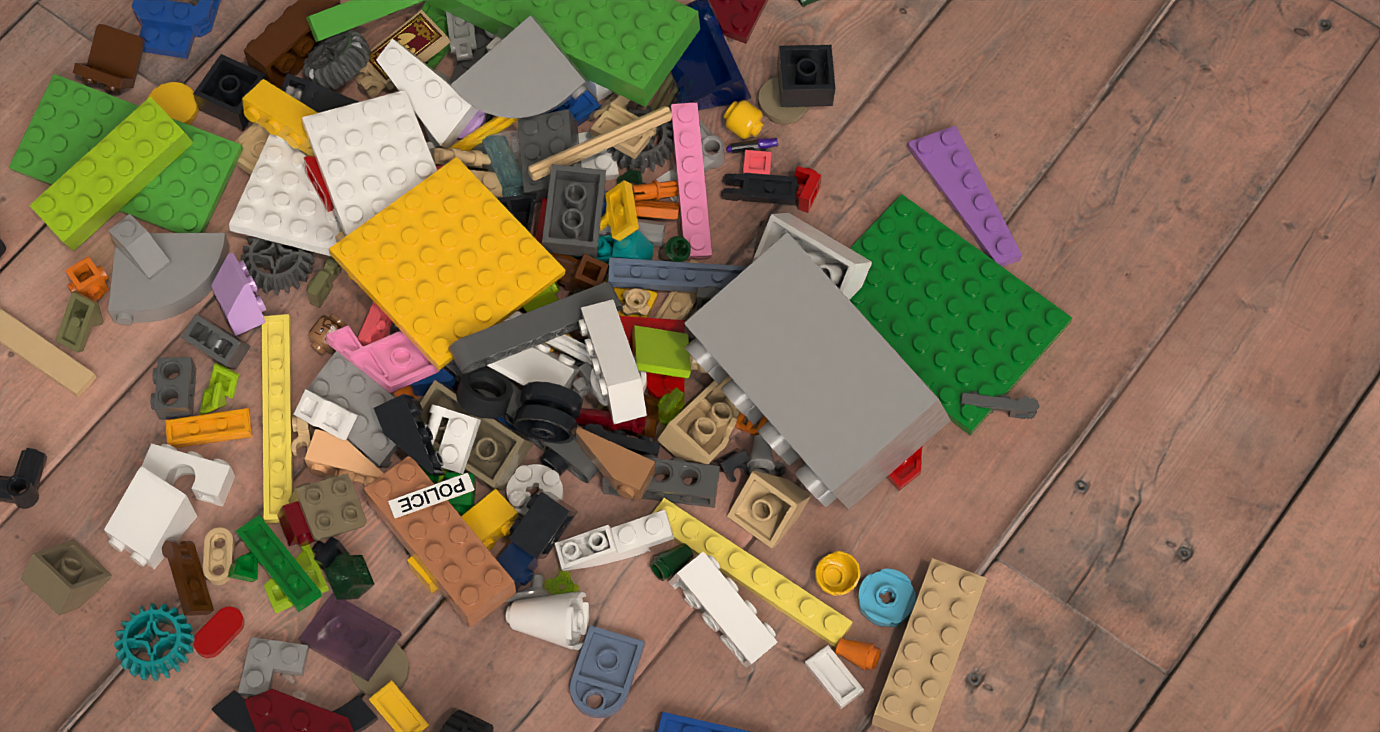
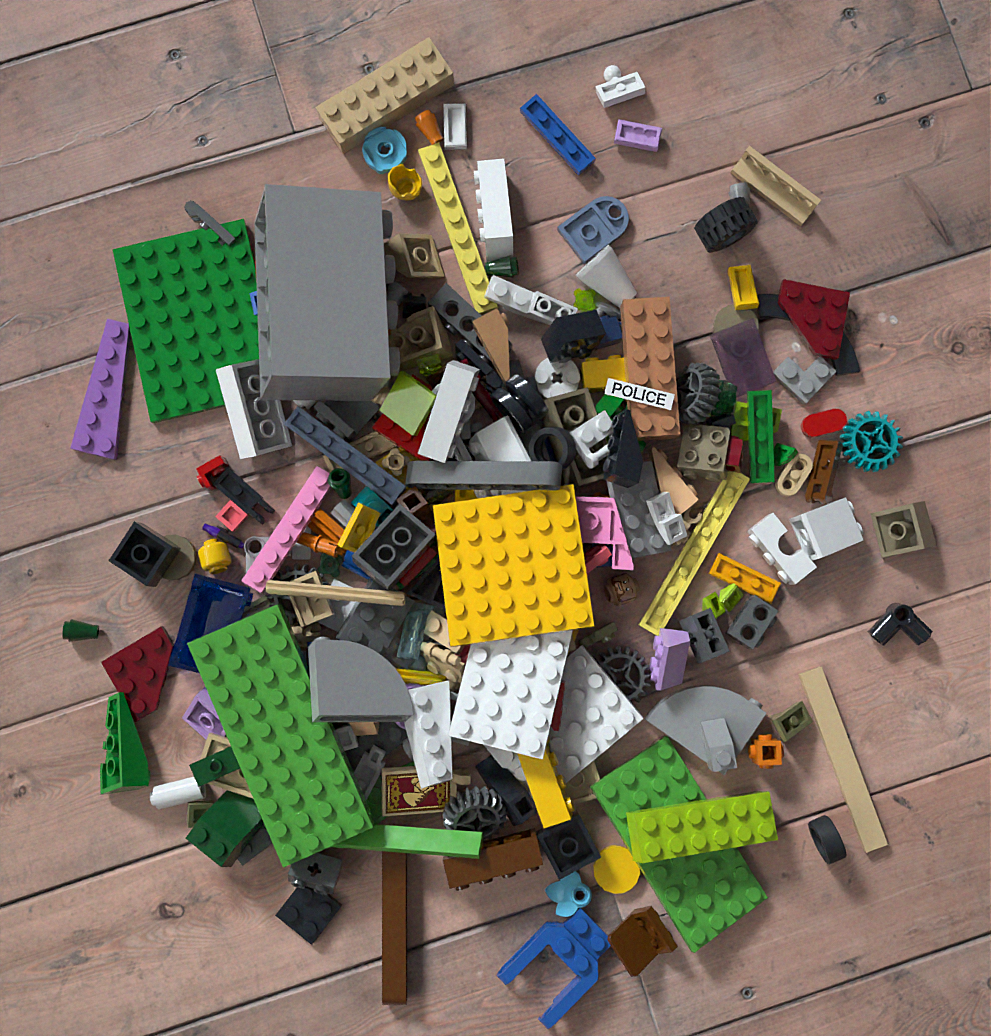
camera: 145 degrees left, 20 degrees up
none -> medium azure plate [545,871,592,917]
none -> dark grey gear [676,363,722,425]

